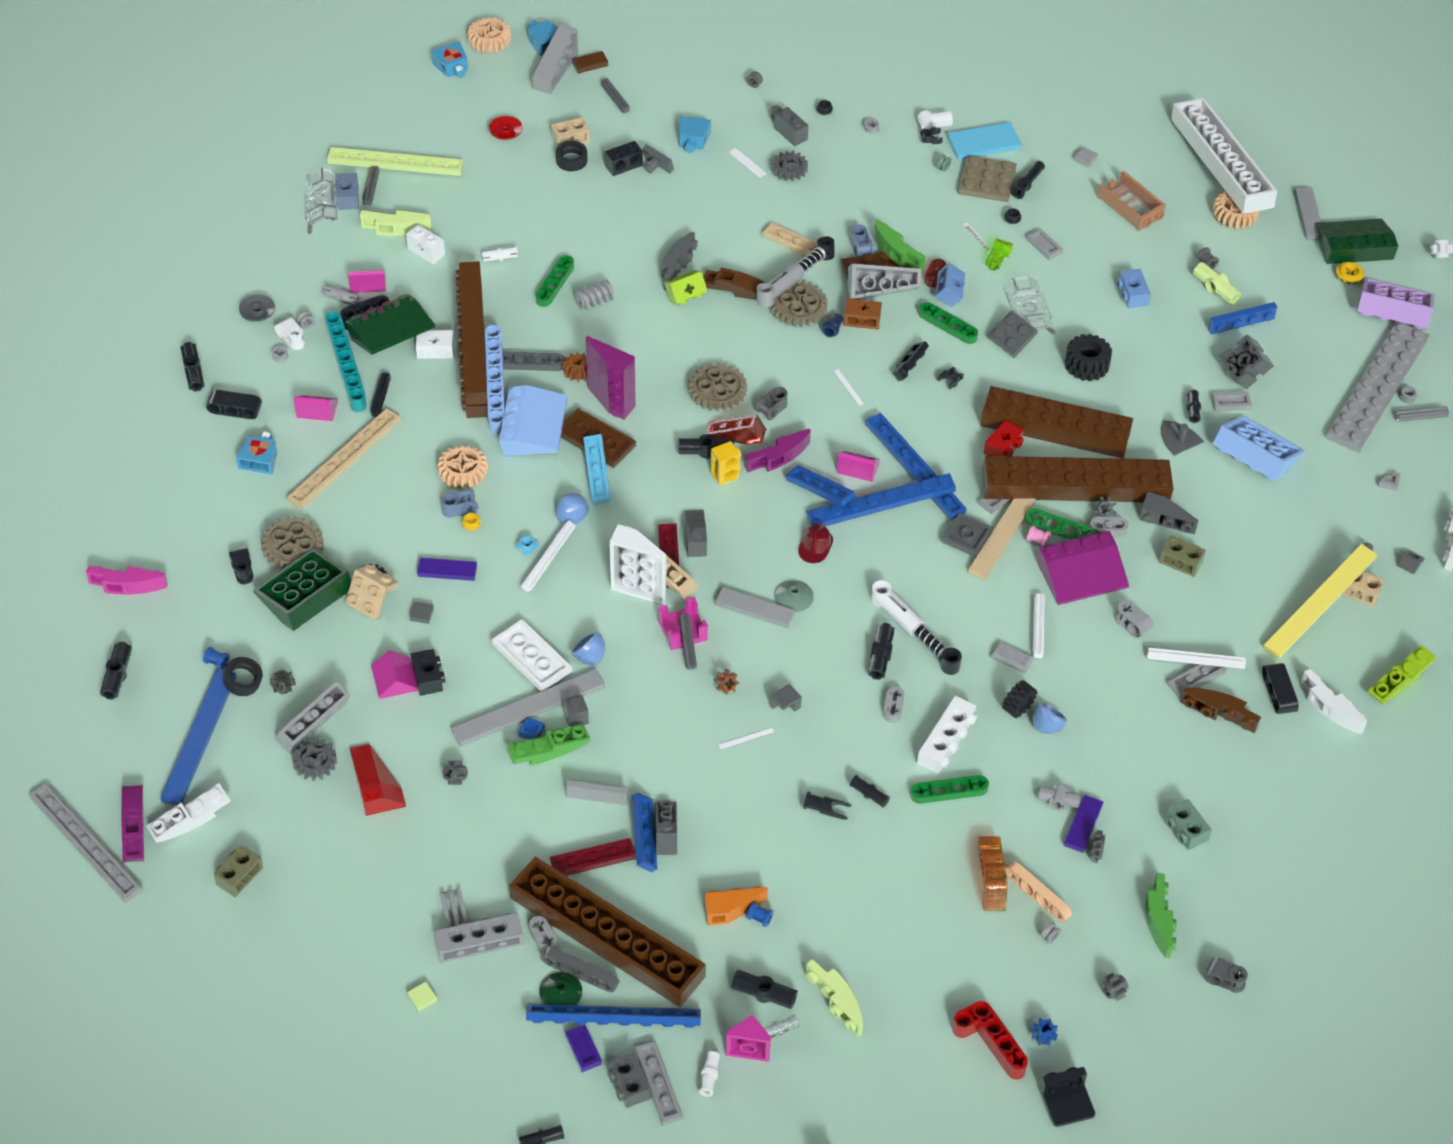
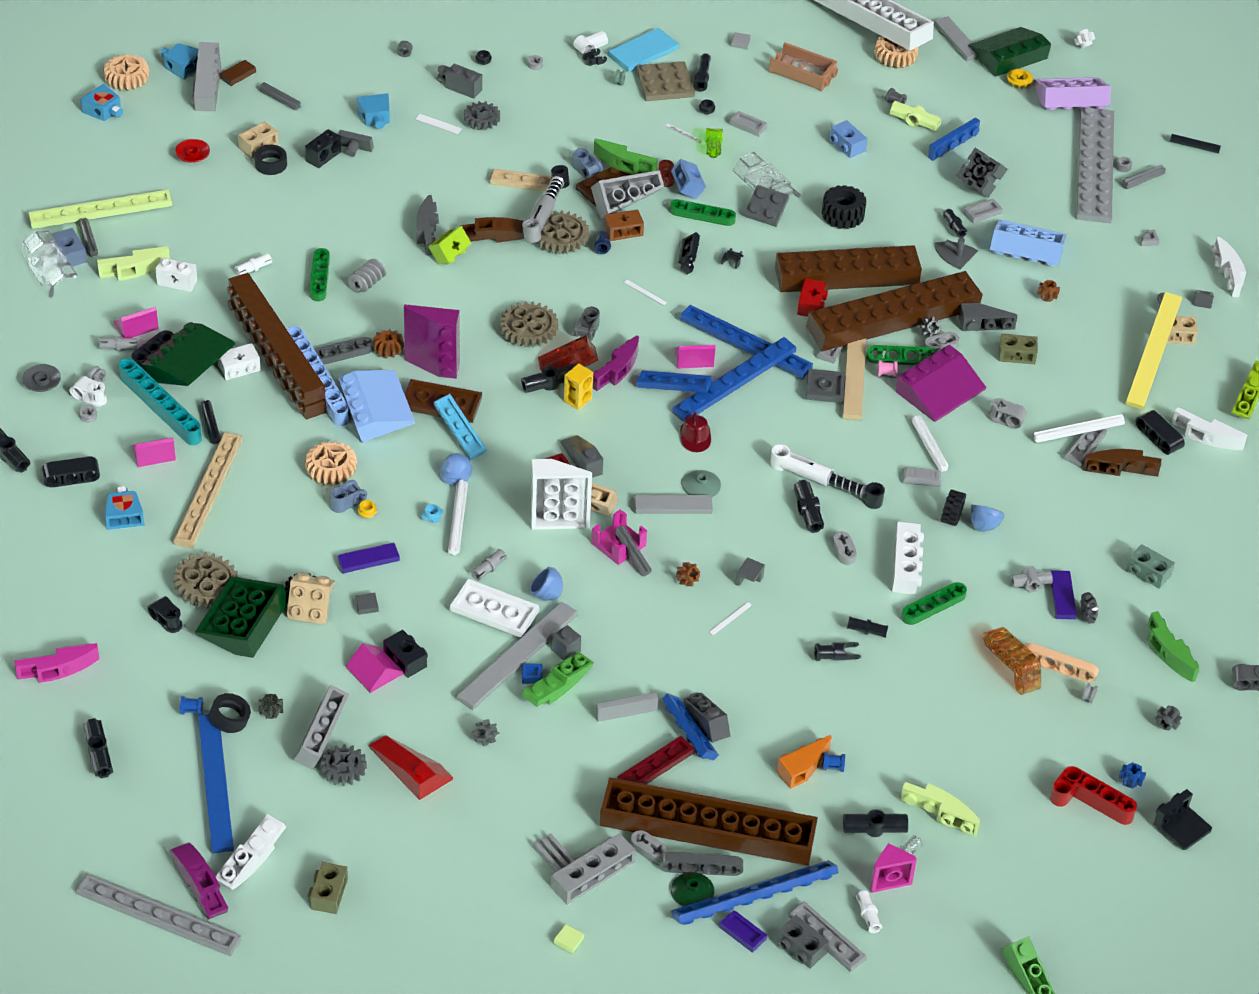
camera: 25 degrees left, 5 degrees down
none -> light grey pin [471,549,507,581]
none -> dark orange gear [1037,280,1060,302]

